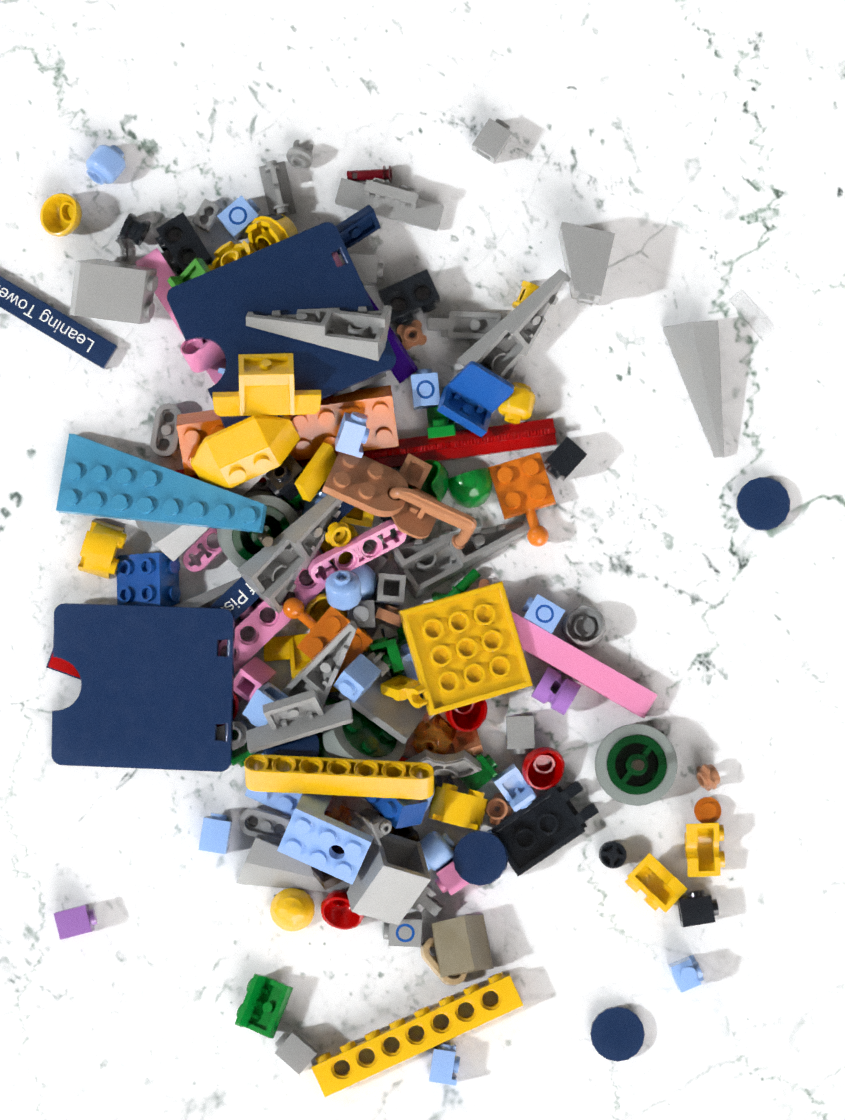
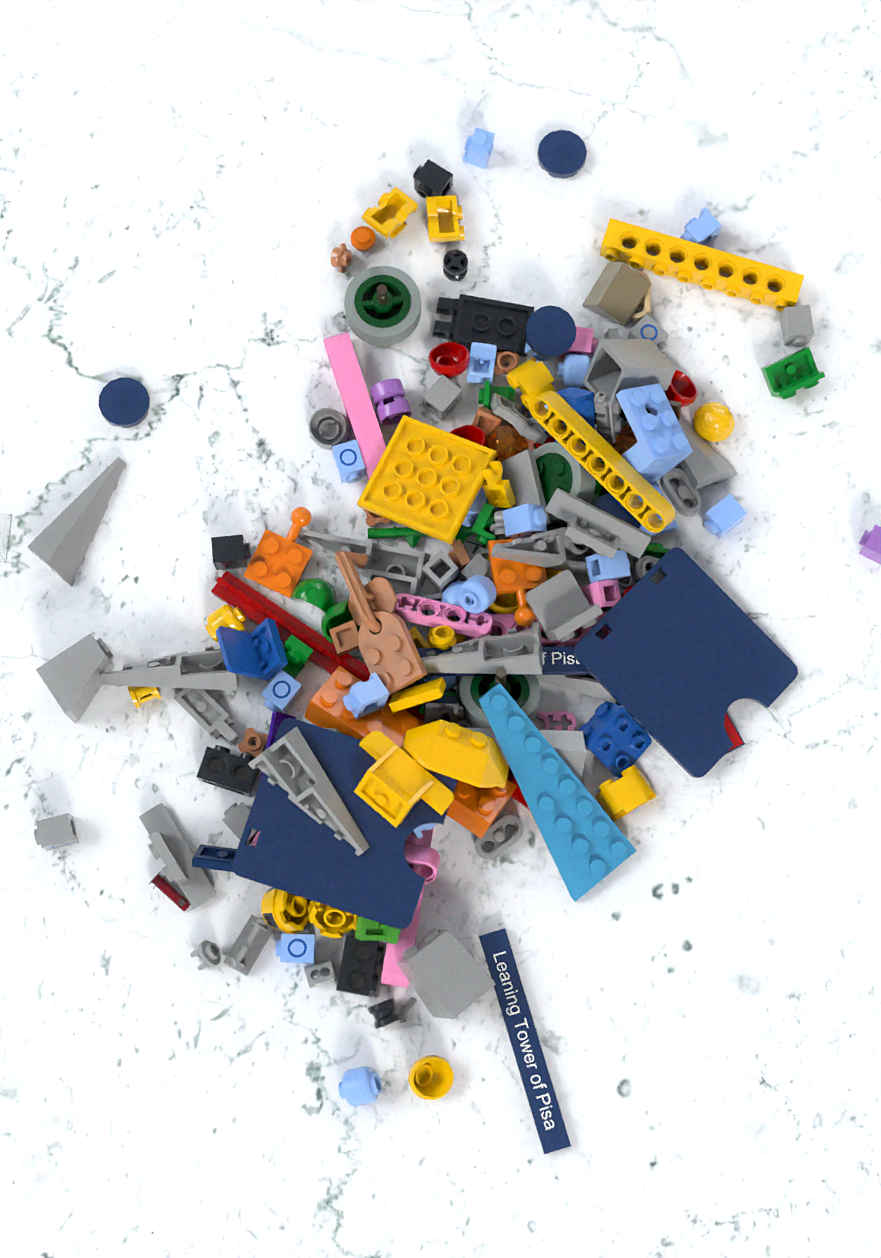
camera: 140 degrees left, 10 degrees down
none -> light grey bracket [525,570,603,643]

